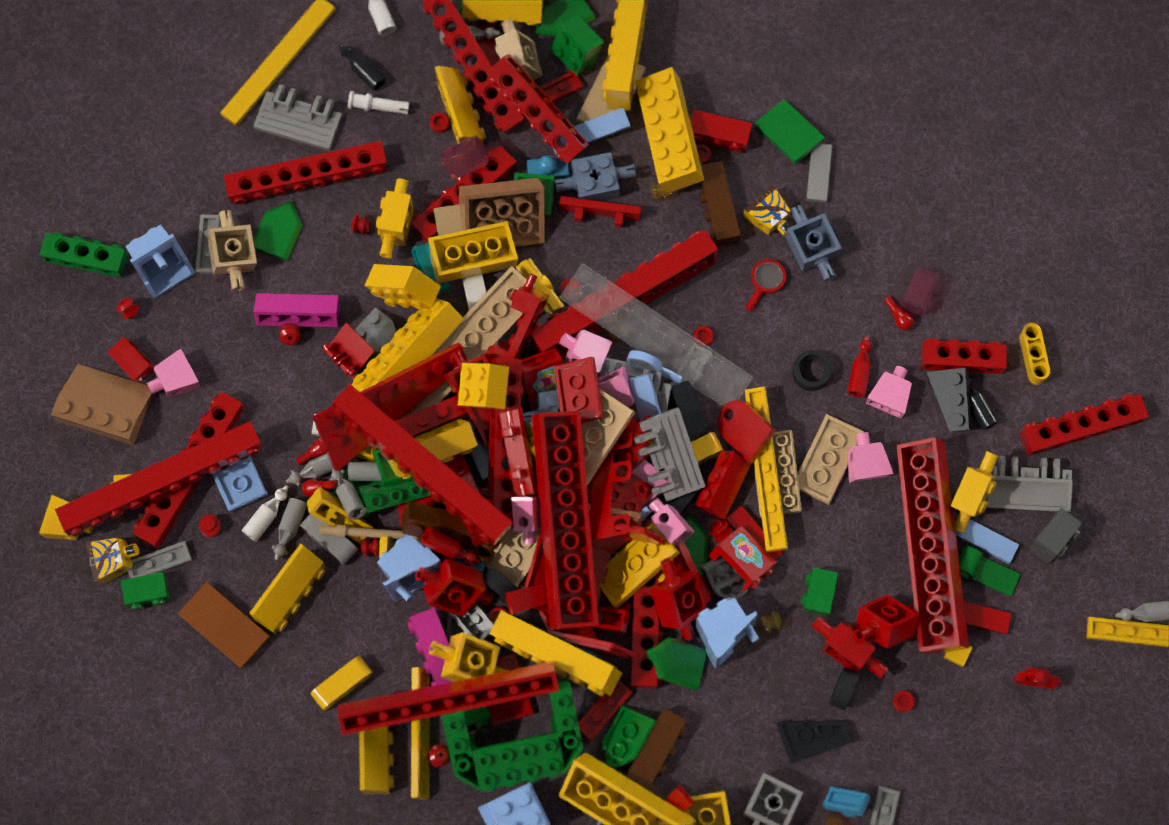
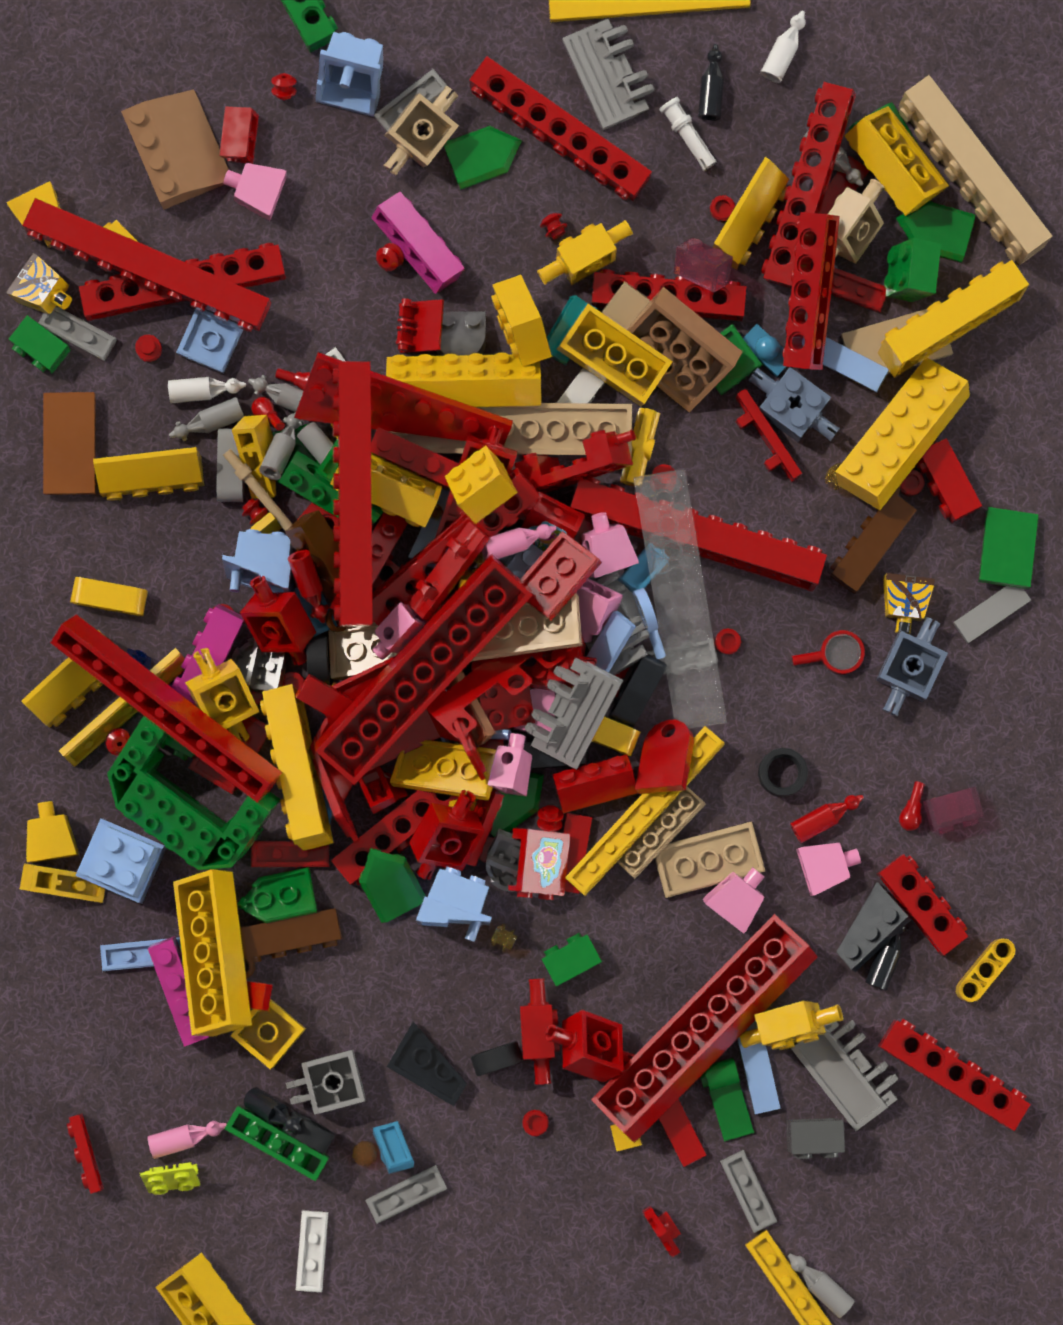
camera: 45 degrees right, 10 degrees up
none -> bright pink wheel [481,524,556,560]
none -> dark azure tile [617,541,670,593]
none -> light grey tile [720,1150,777,1233]

